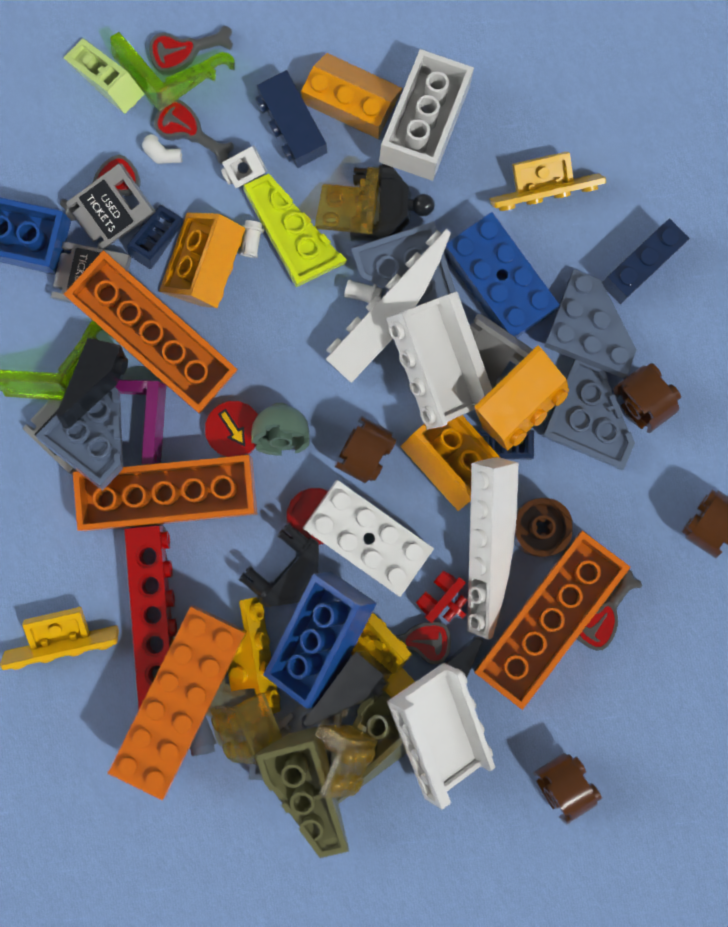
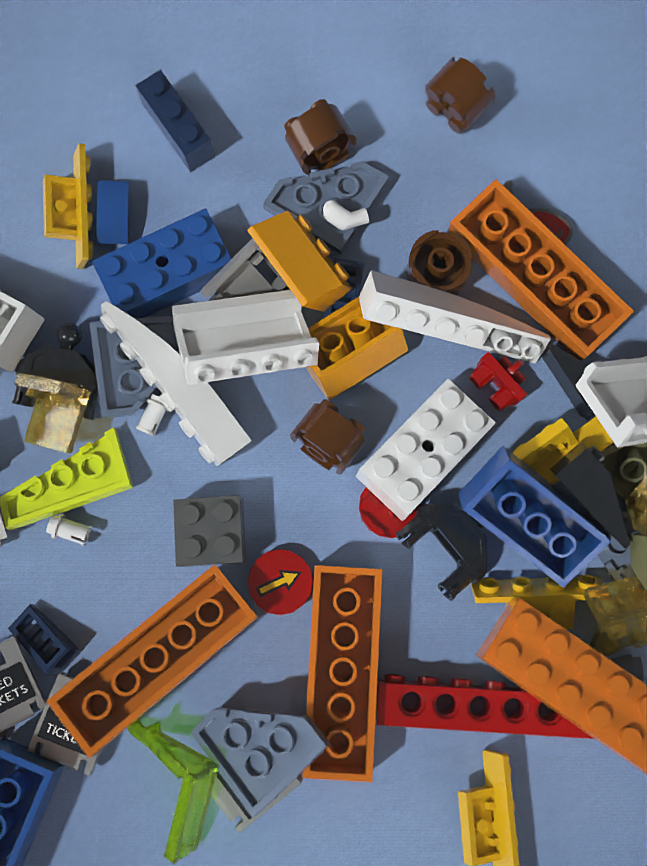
camera: 80 degrees left, 5 degrees down
black slope [56,338,128,429] -> none
magenta hinge [115,380,166,465] -> none
light orange slope [159,212,246,308] -> none
sand green cylinder [251,403,310,456] -> none
piece [395,621,451,664] -> none
sand blue plate [544,269,636,379] -> none
none -> blue slope [97,180,129,244]
none -> dark grey brick [173,495,246,567]
none -> white arm [323,200,369,230]

